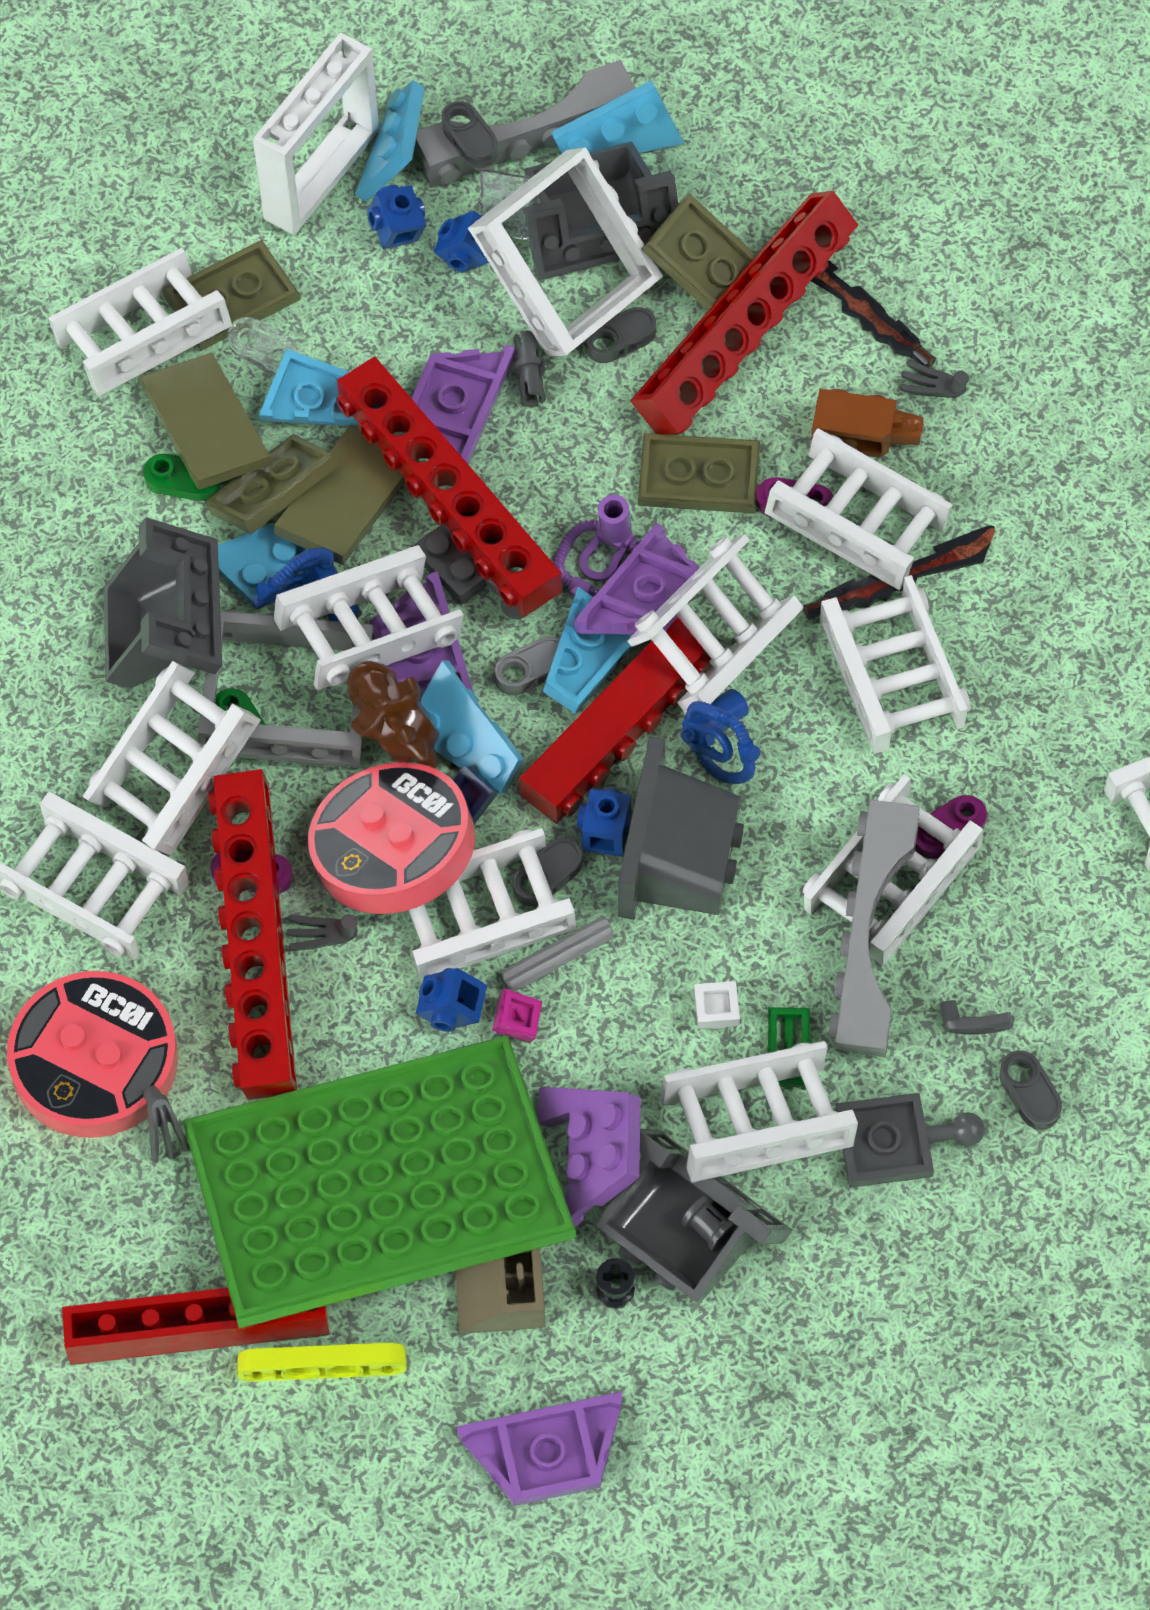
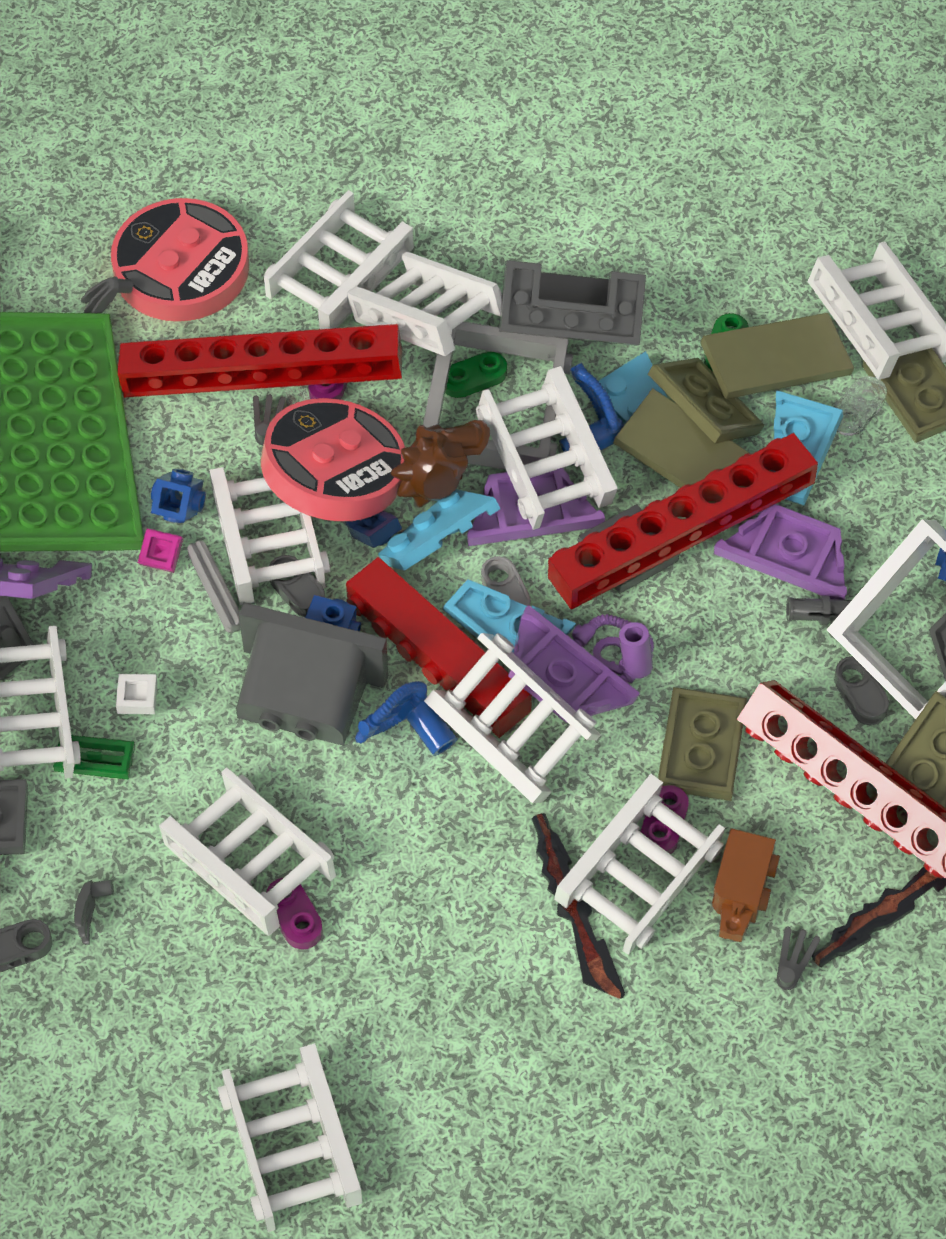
camera: 95 degrees right, 5 degrees down
white fence [820,575,971,754] -> none
light grey arch [828,799,920,1057] -> none

